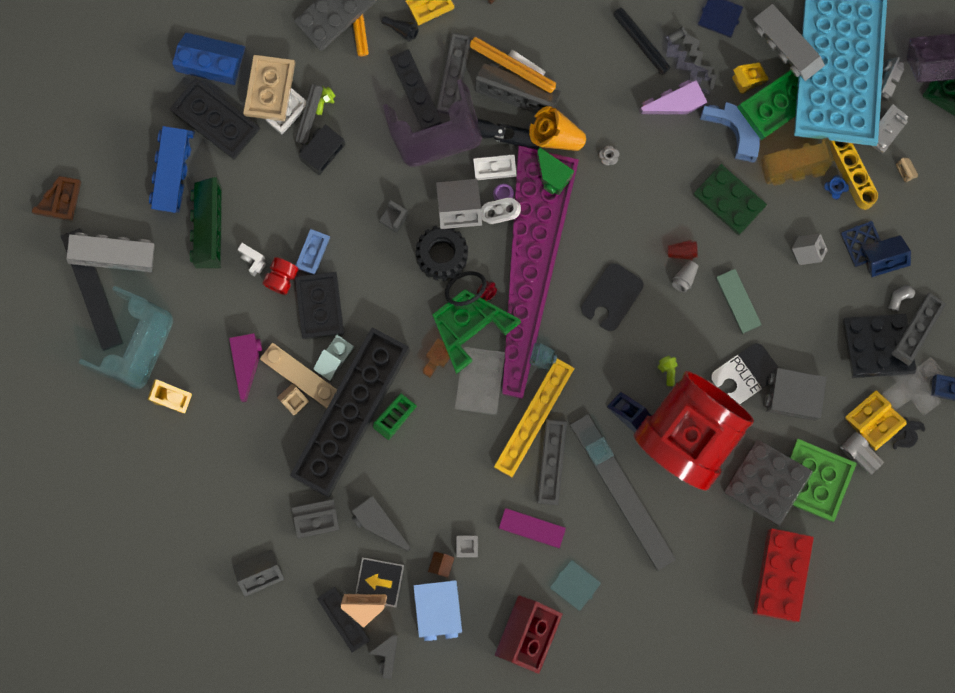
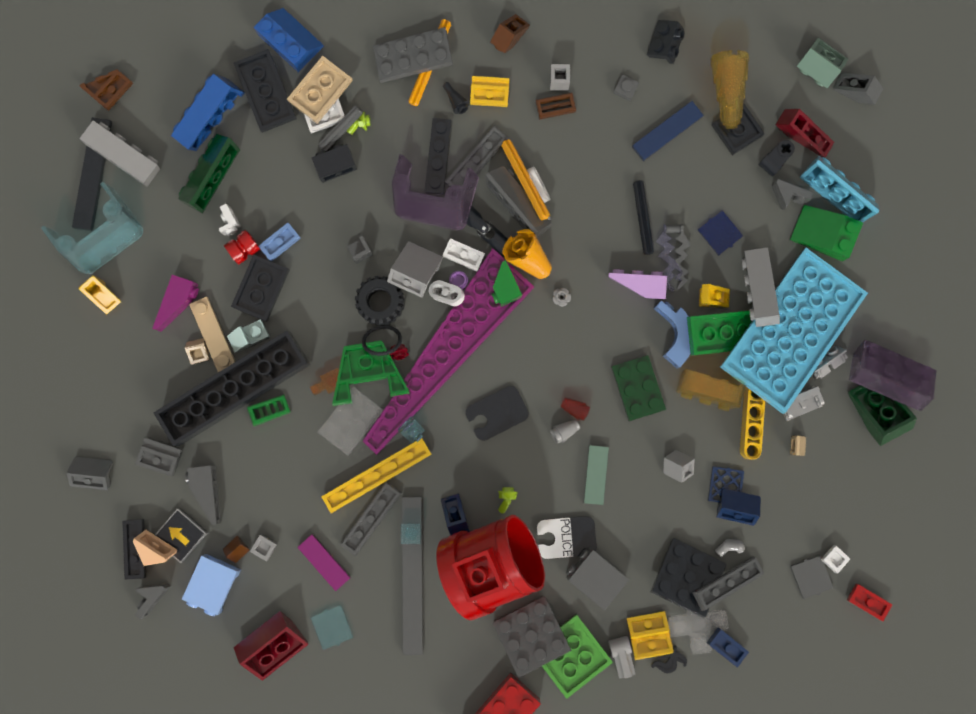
camera: 35 degrees right, 5 degrees up
blue plate [824,175,849,199] -> none

